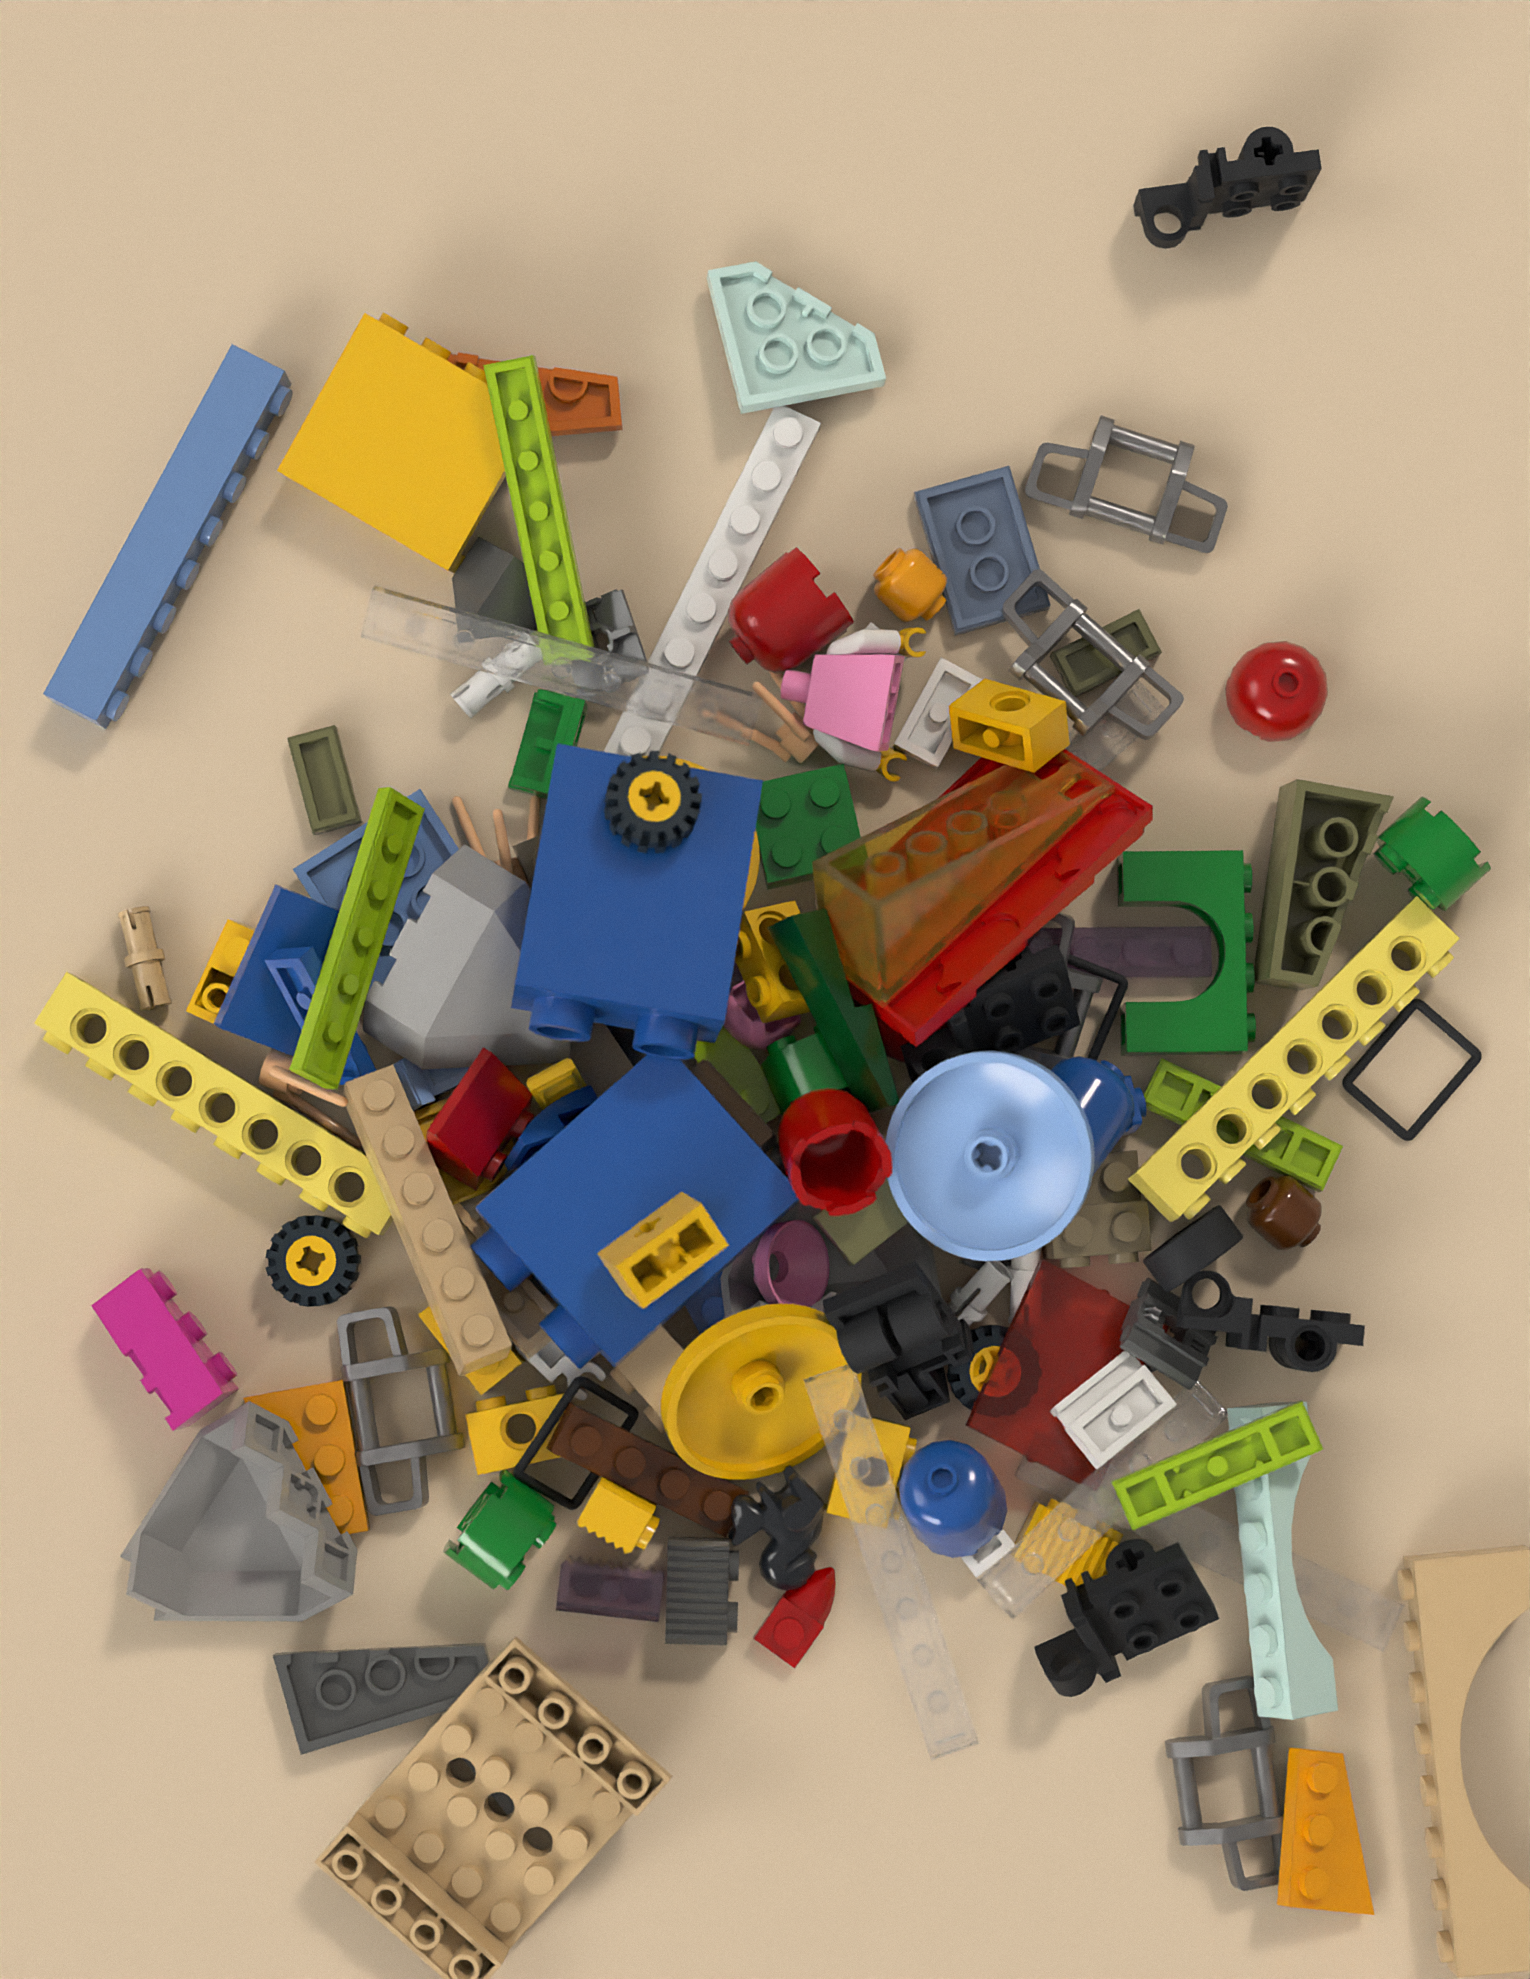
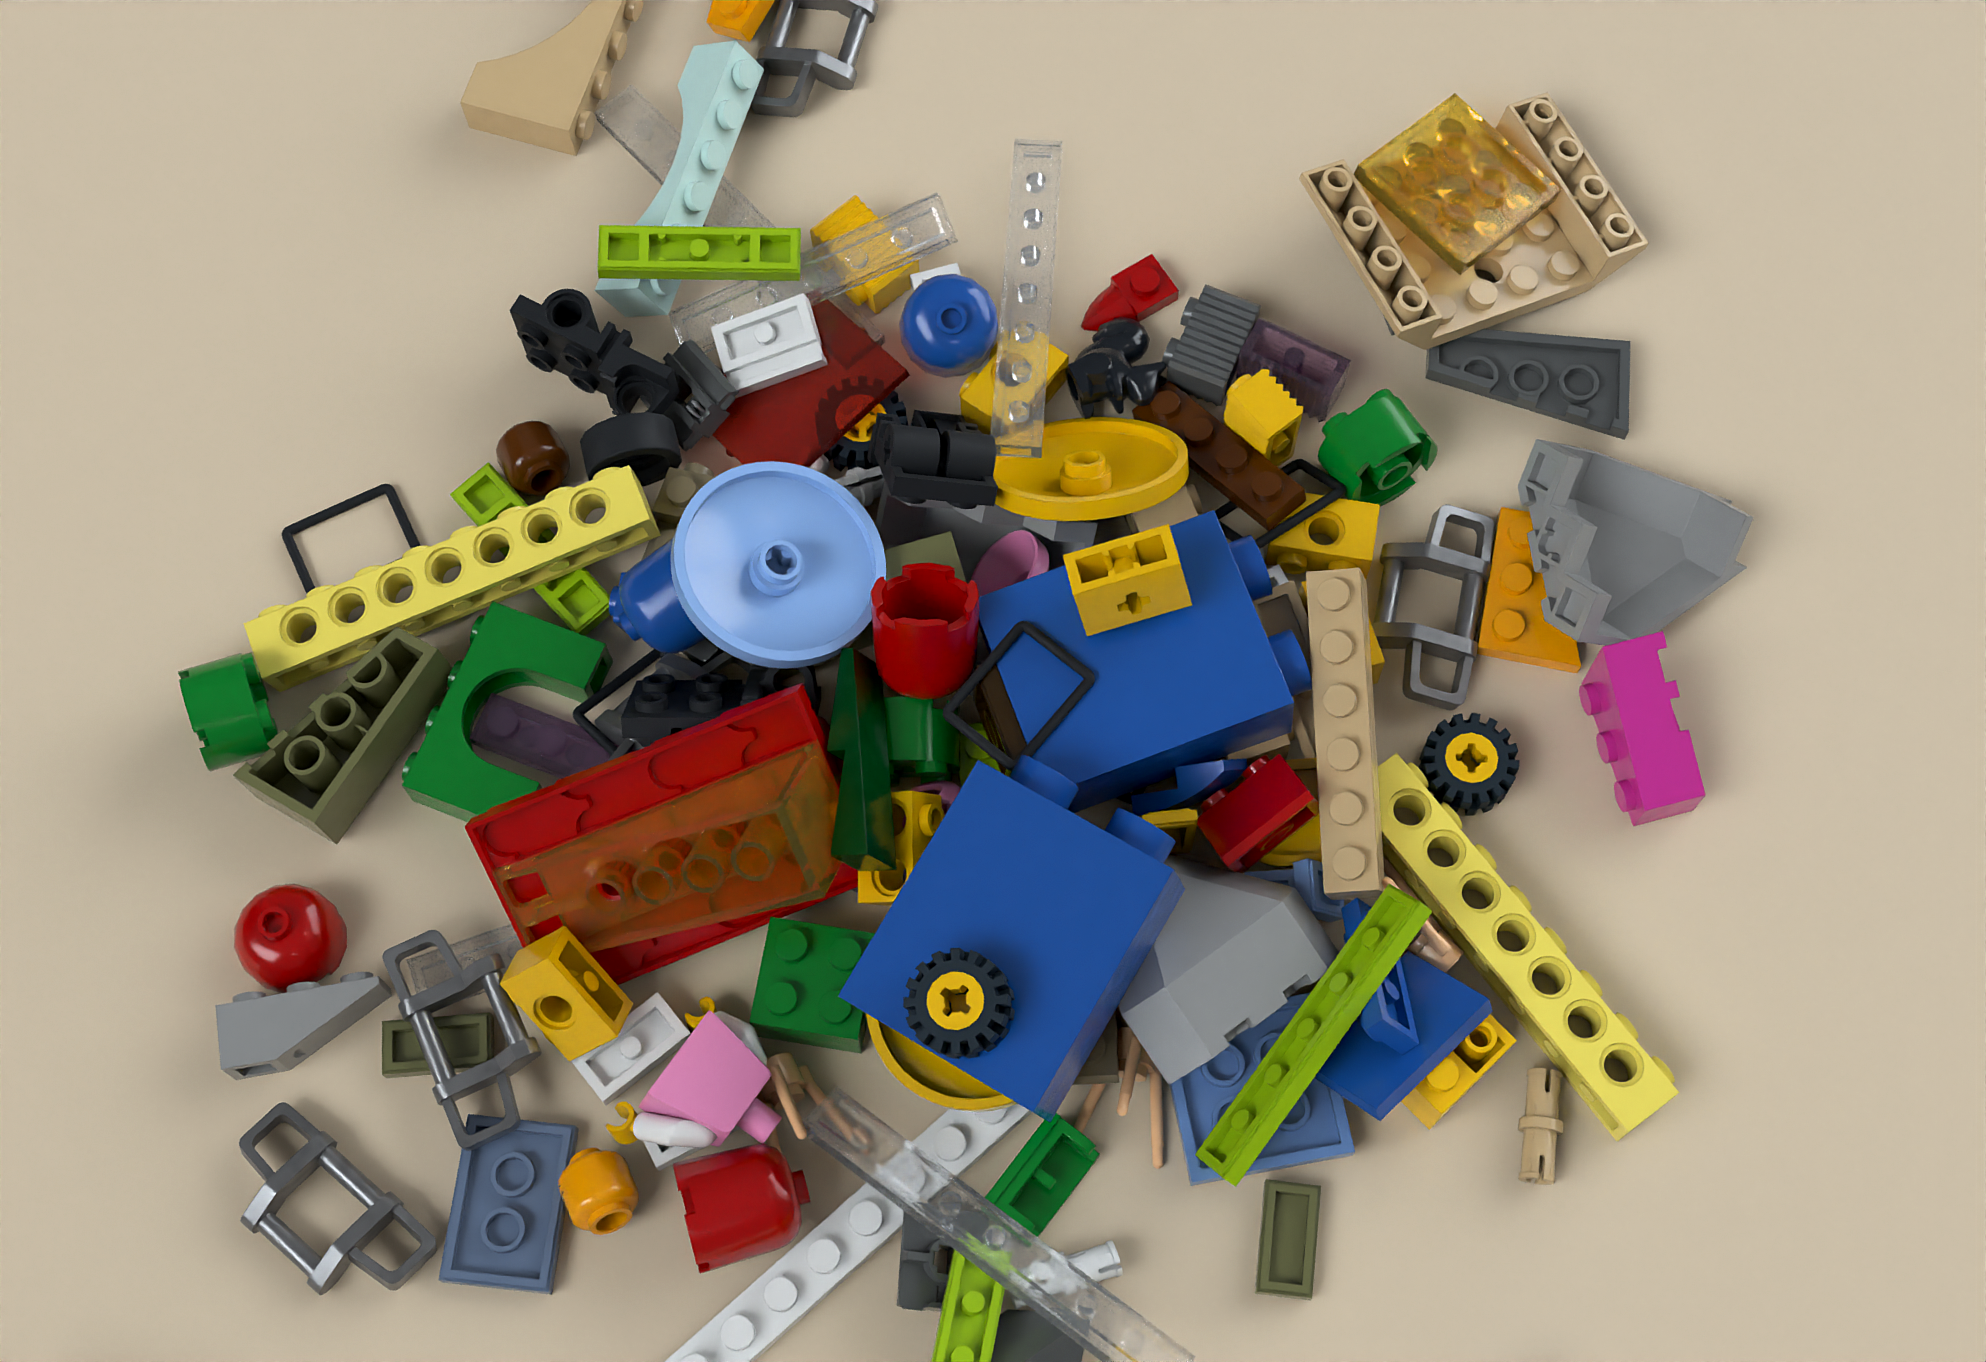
camera: 150 degrees left, 15 degrees down
black plate [1034,1539,1220,1697] -> none
none -> light grey slope [215,972,392,1080]
none -> black piece [942,621,1095,771]
none -> clear yellow plate [1354,93,1562,275]

